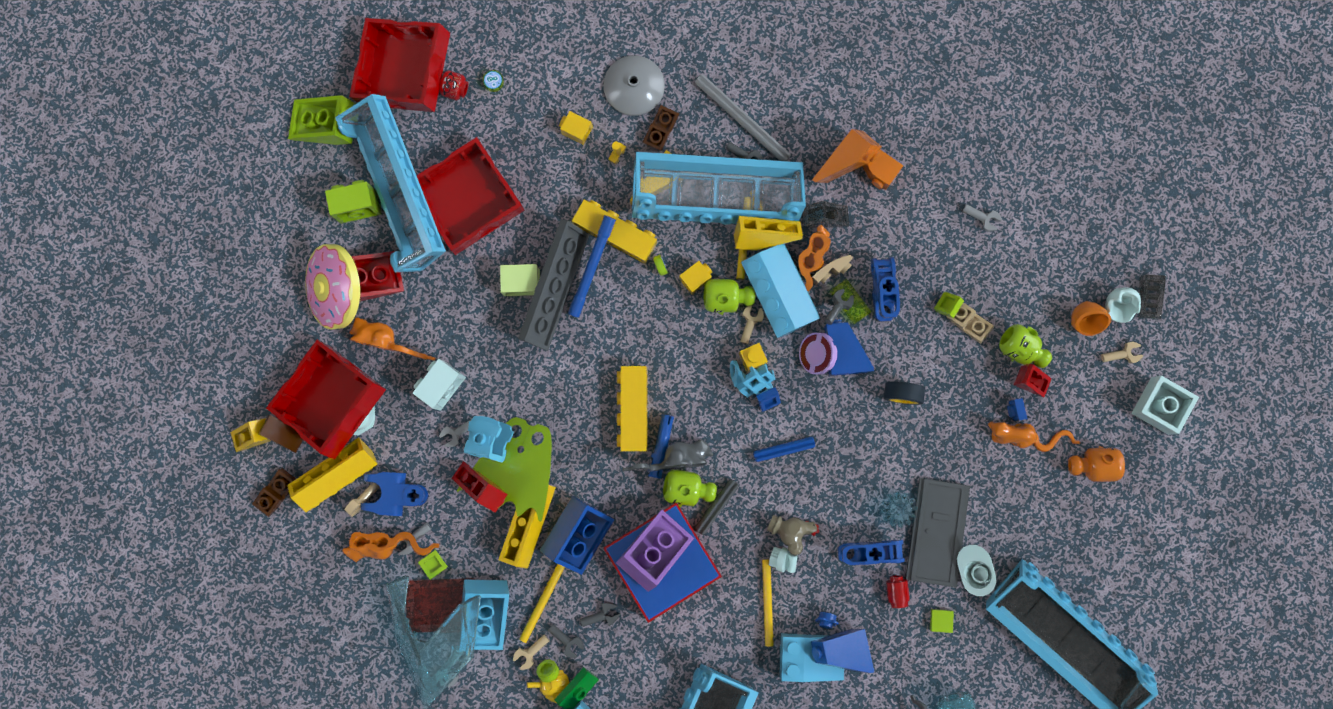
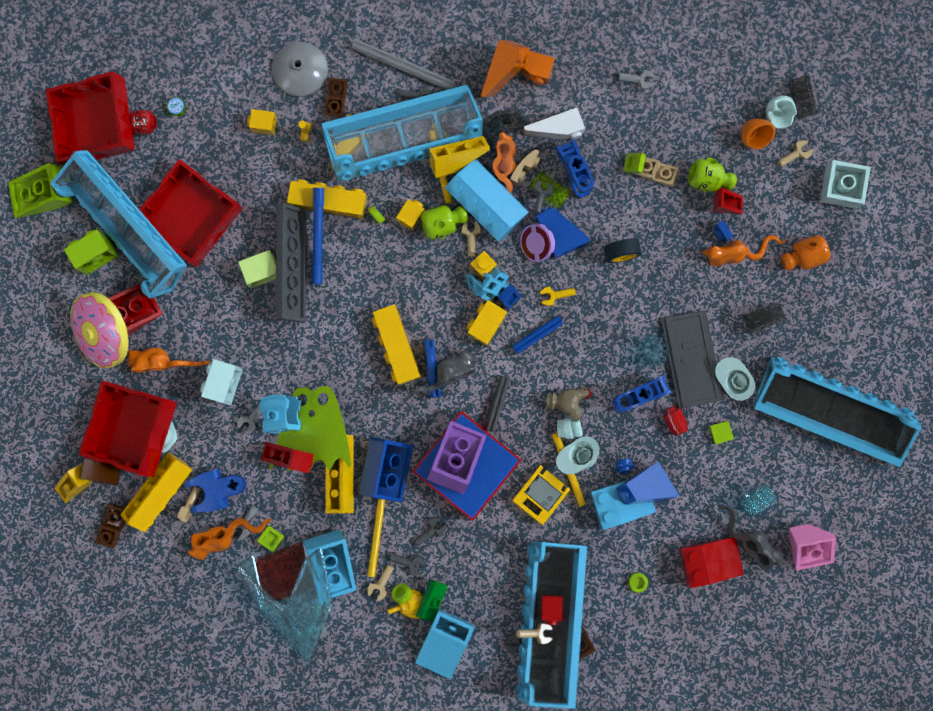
camera: 20 degrees left, 0 degrees up
lime piece [663,470,717,508] -> none
none -> yellow brick [467,300,507,346]
none -> container [512,465,571,526]
none -> white slope [523,108,585,140]
none -> yellow bar [539,286,576,306]
none -> light aqua piece [556,436,599,474]
none -> clear smoke slope [744,302,787,334]

